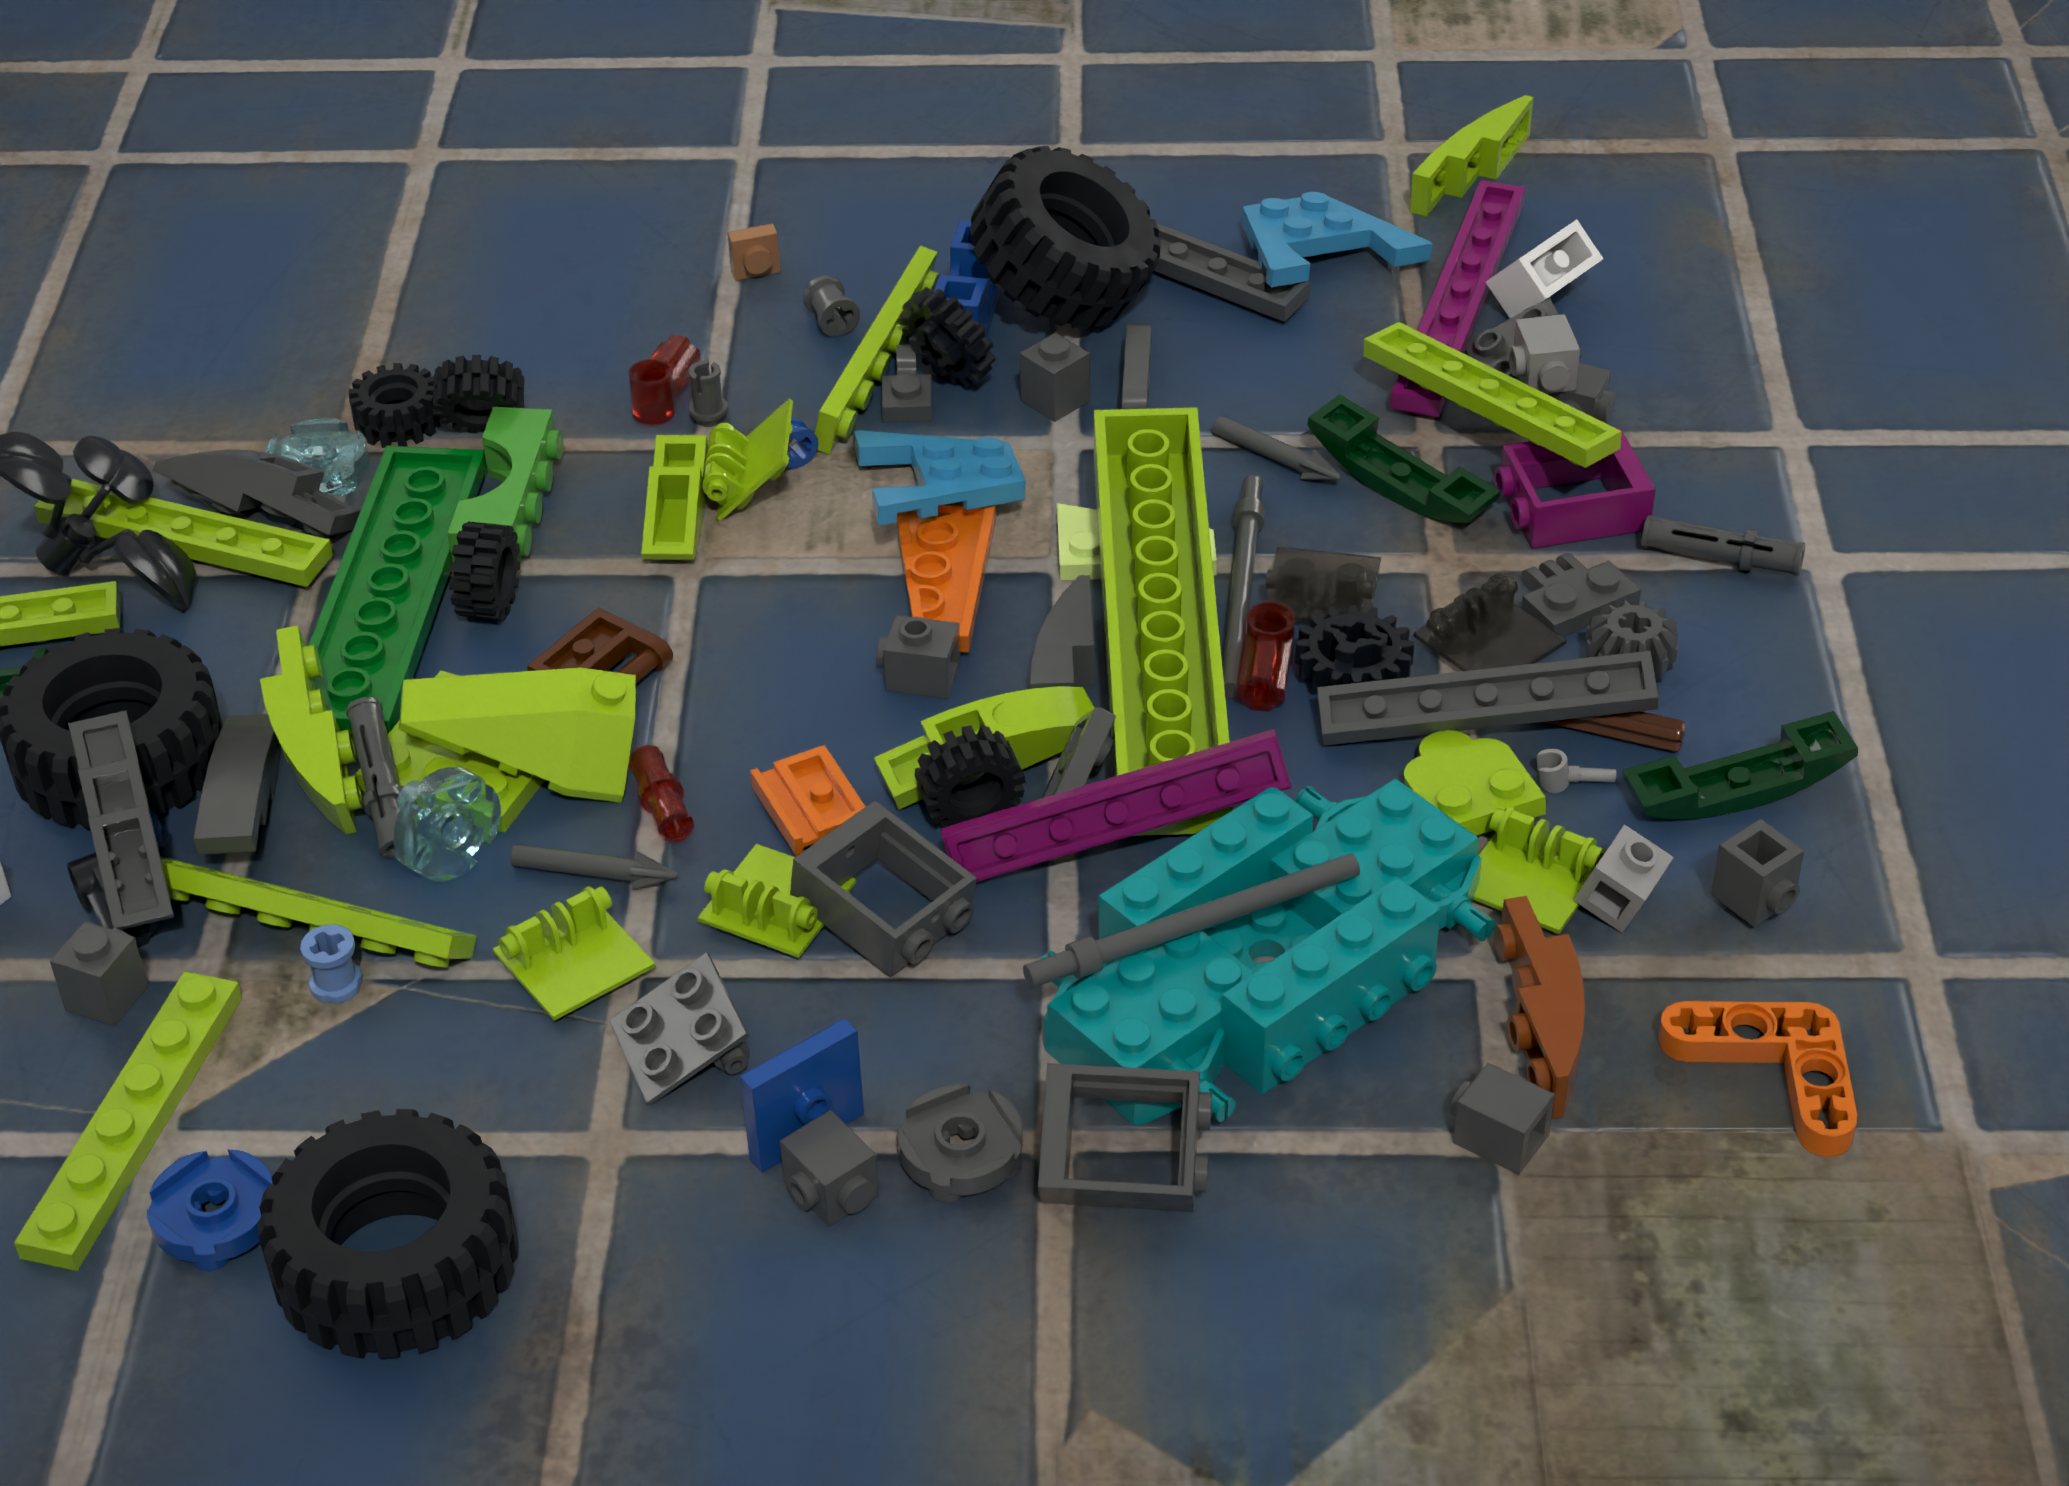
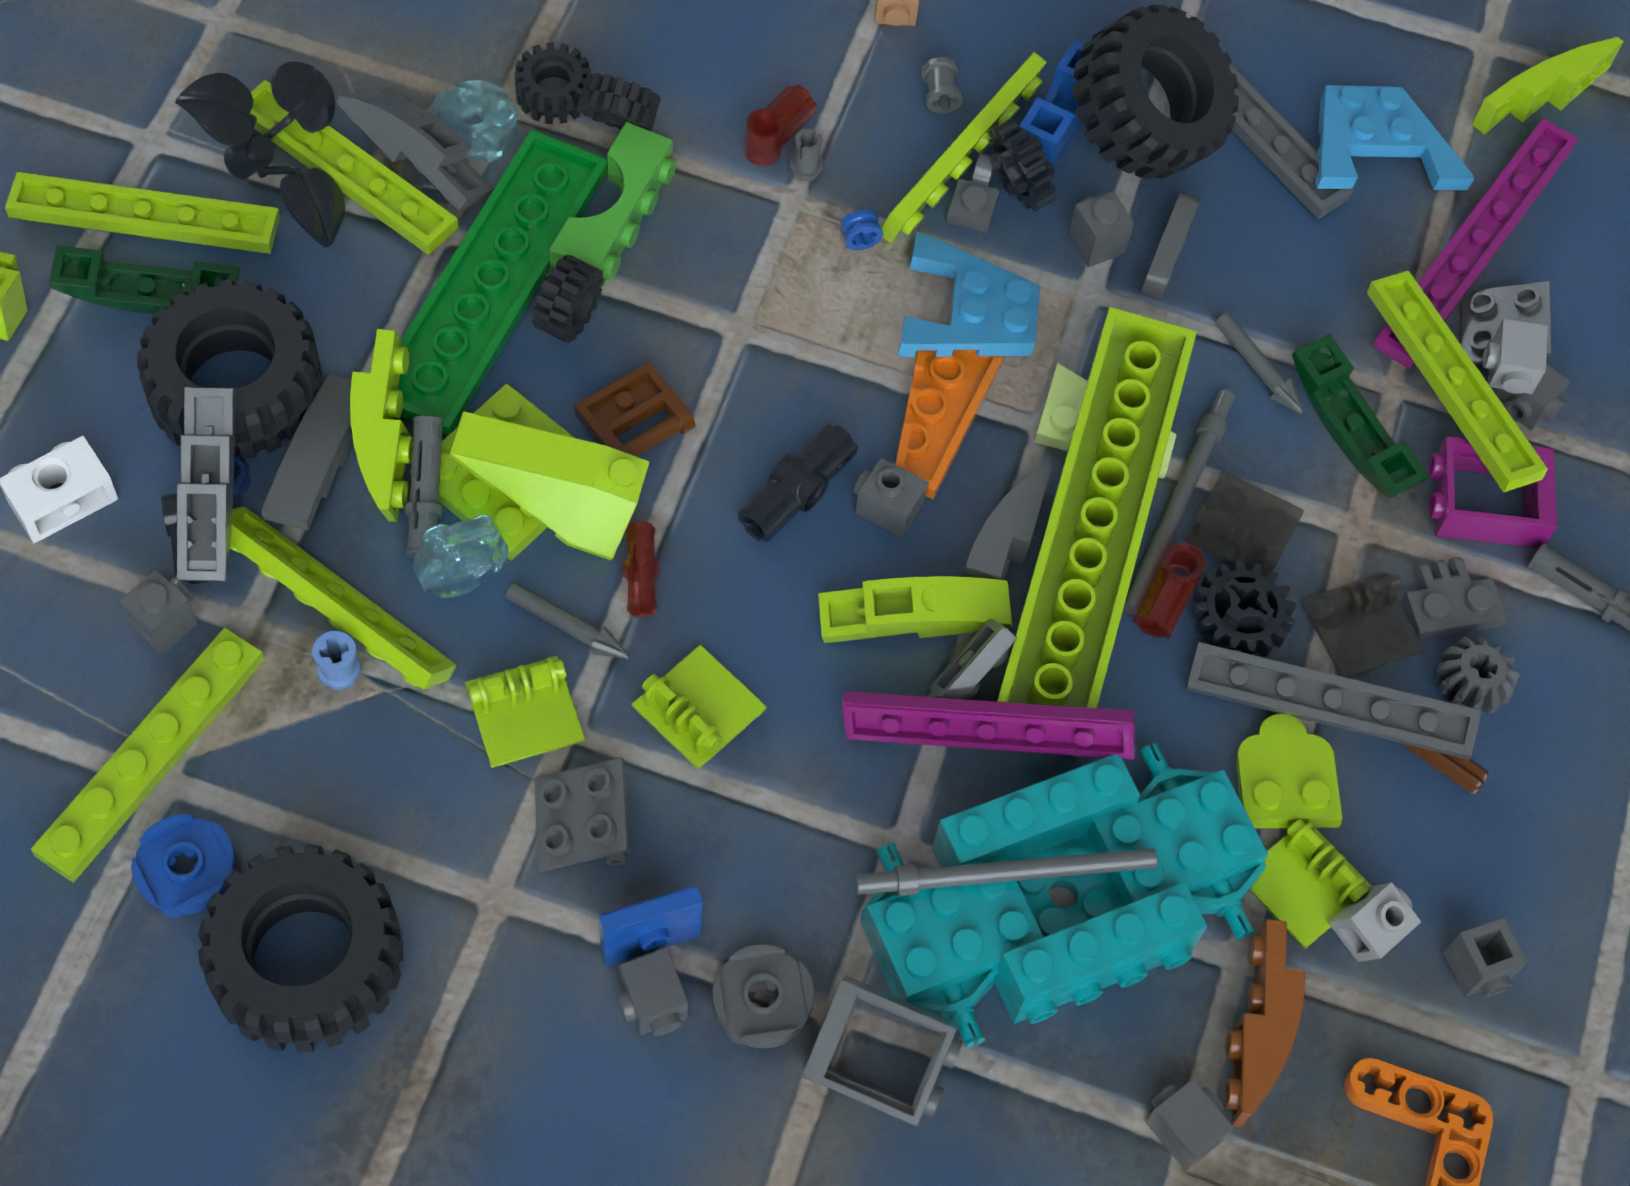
camera: 10 degrees right, 20 degrees up
lime slope [641,435,709,560] -> none
lime hinge [702,398,793,521] -> none
orange plate [750,745,866,856] -> none
dark grey window [790,800,977,977] -> none
black tyre [914,726,1026,828] -> none
white brick [1486,219,1604,318] -> none
light grey hand [1536,749,1616,794] -> none
dark green slope [1622,711,1858,819] -> none
none -> black piece [738,424,858,542]

